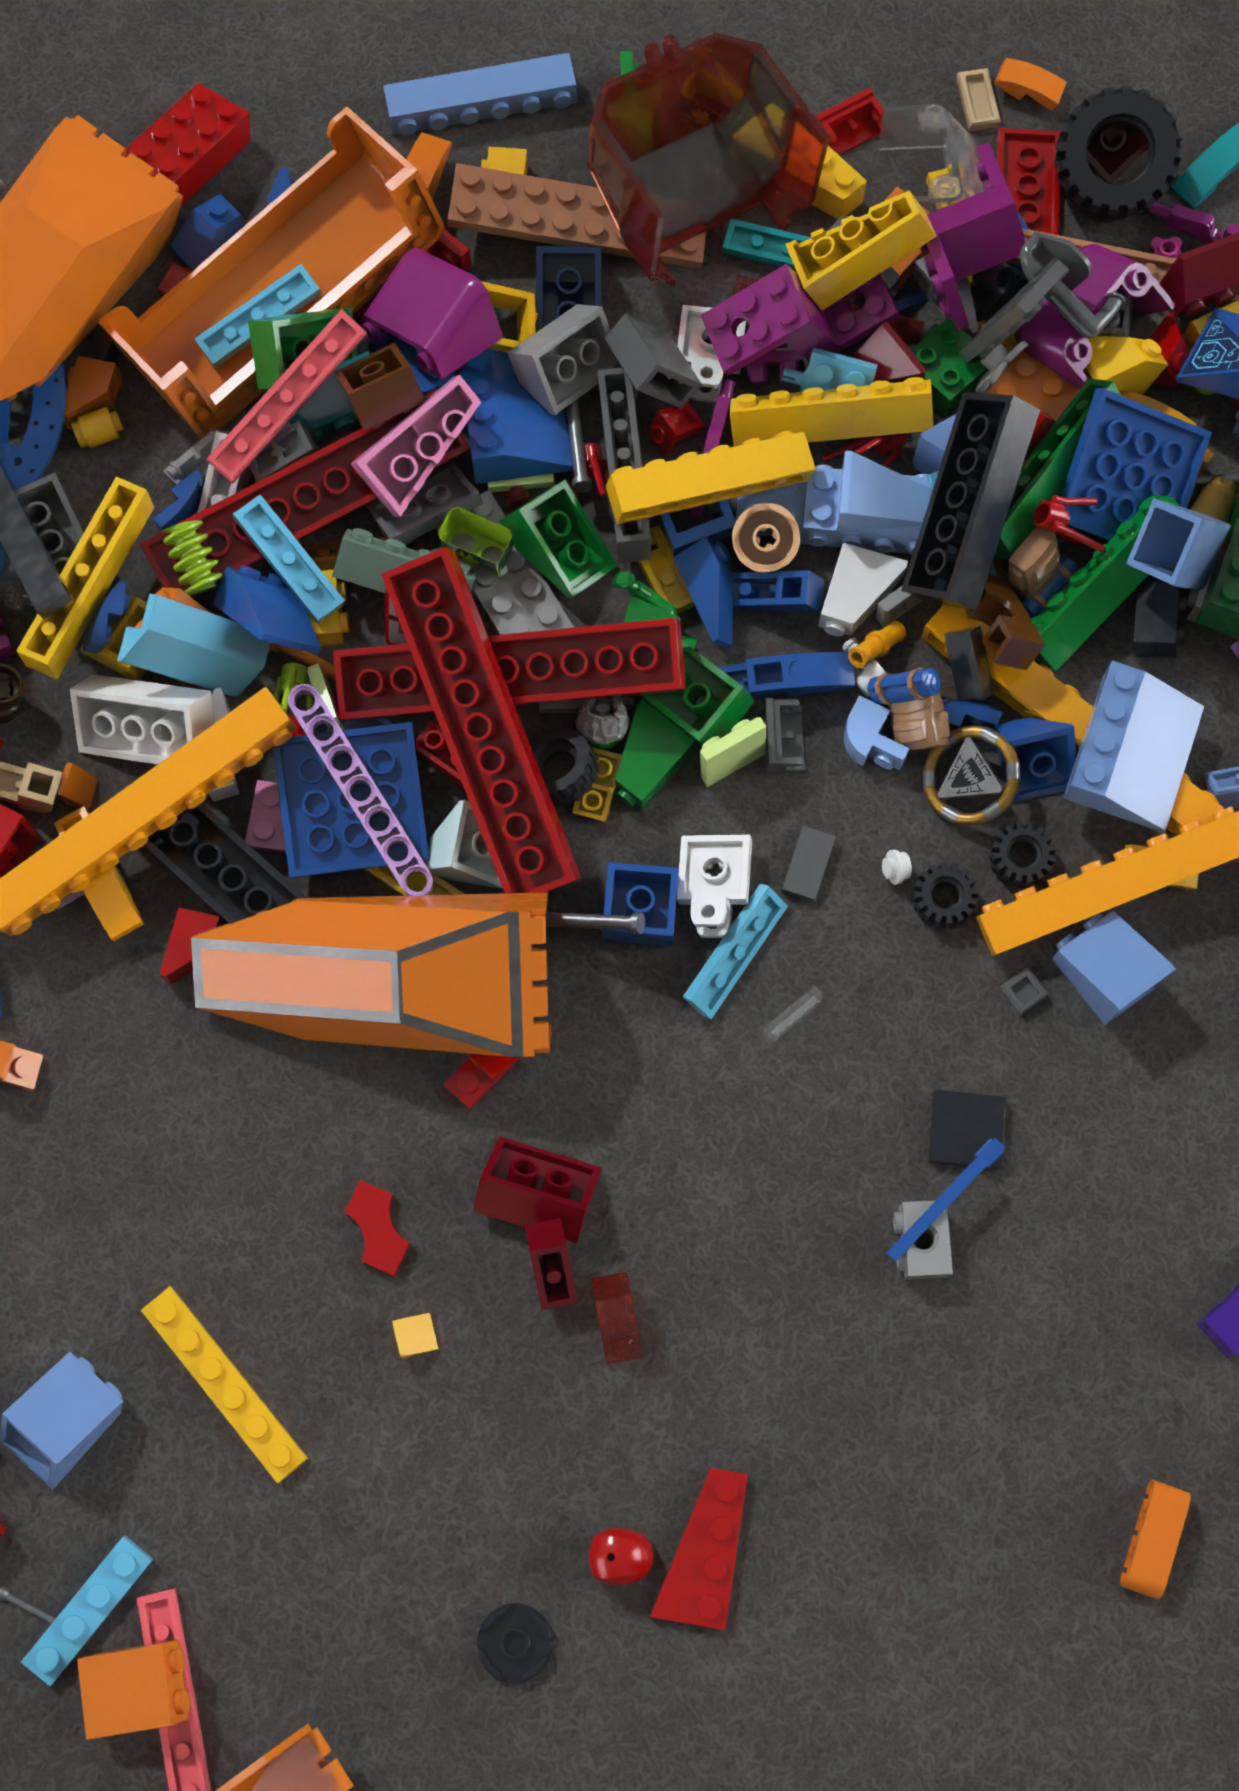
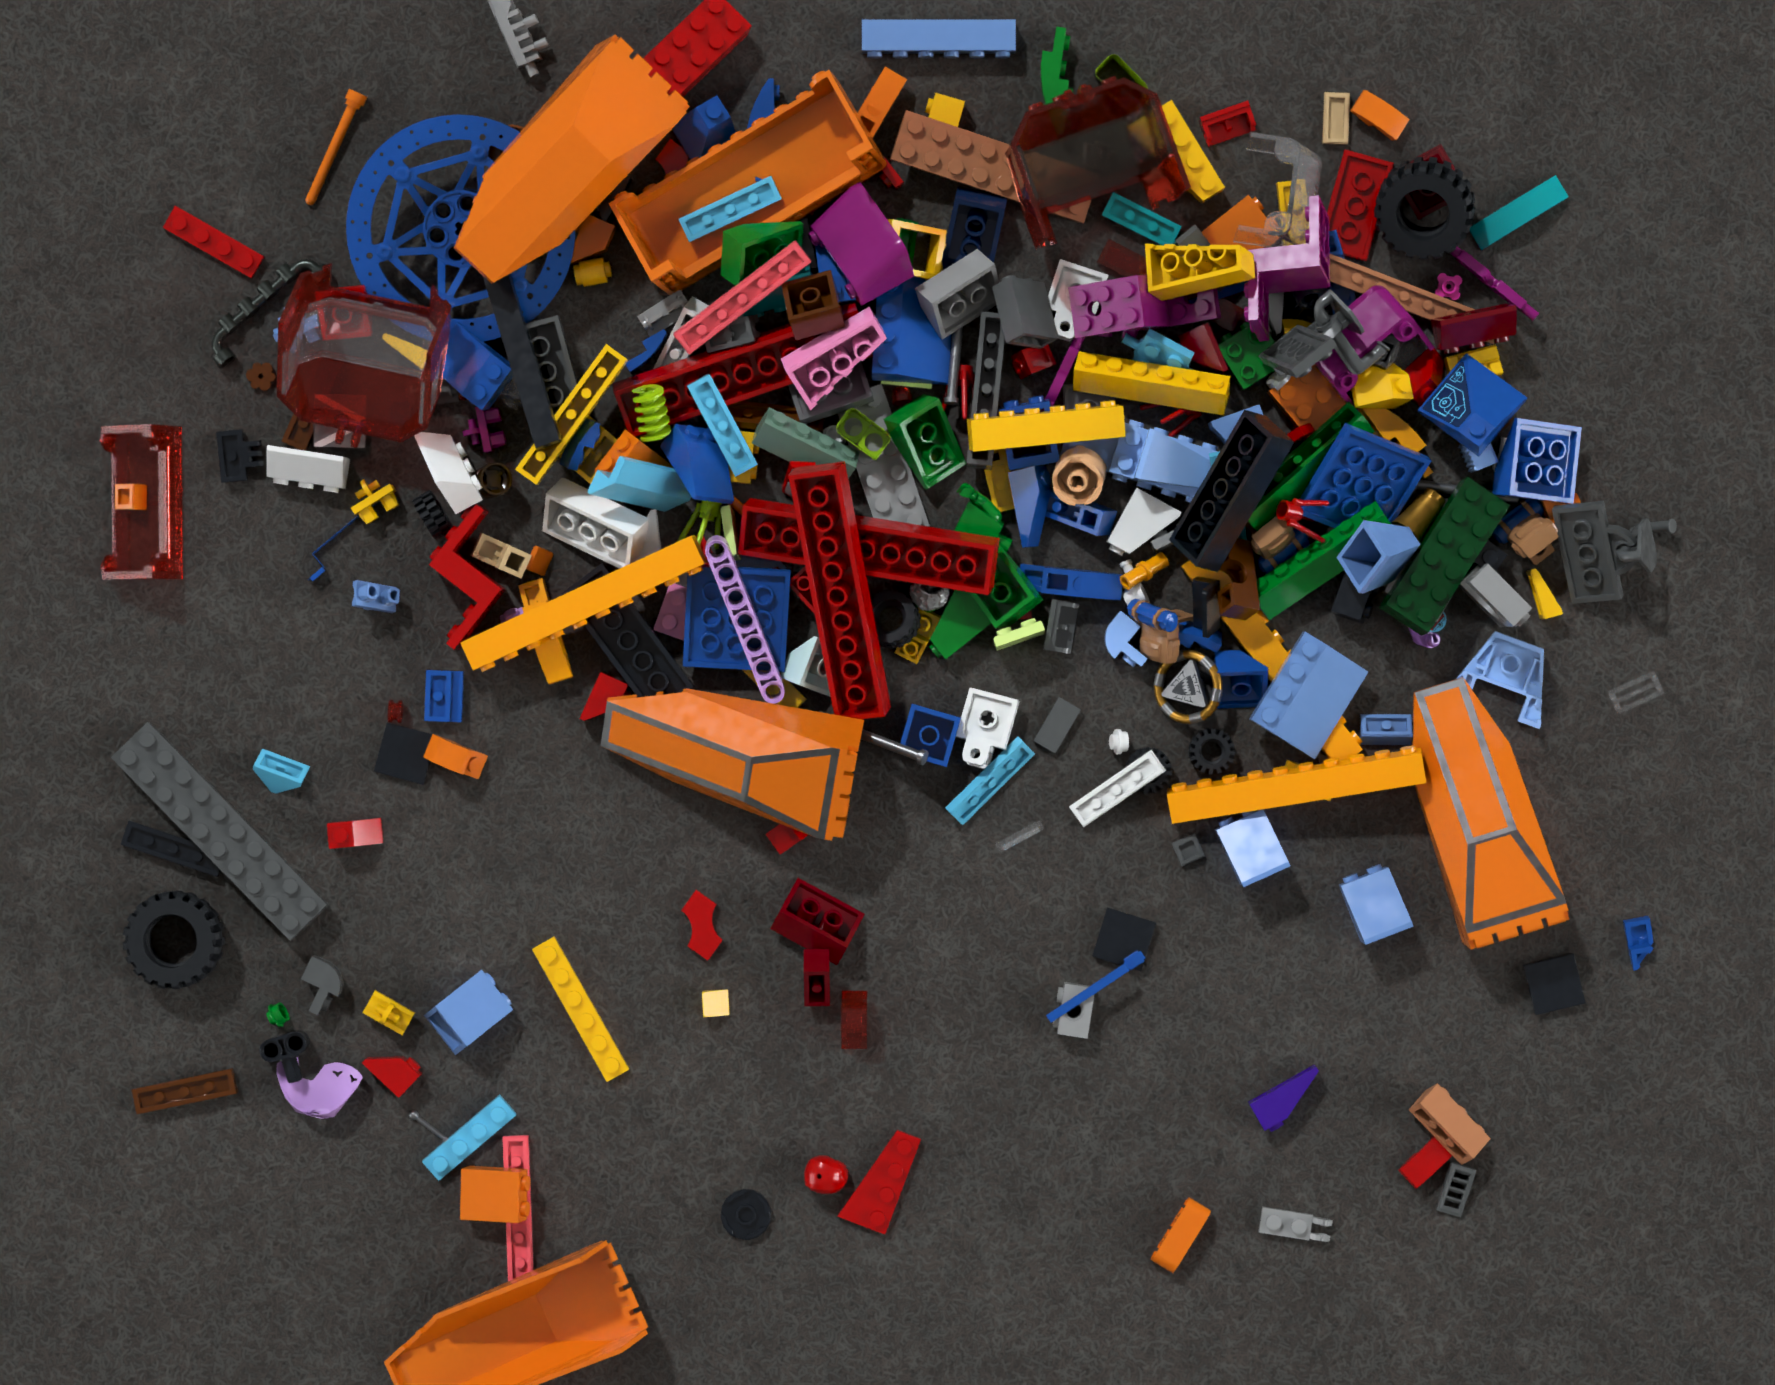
camera: 15 degrees right, 15 degrees up
none -> white tile [1069,750,1166,827]

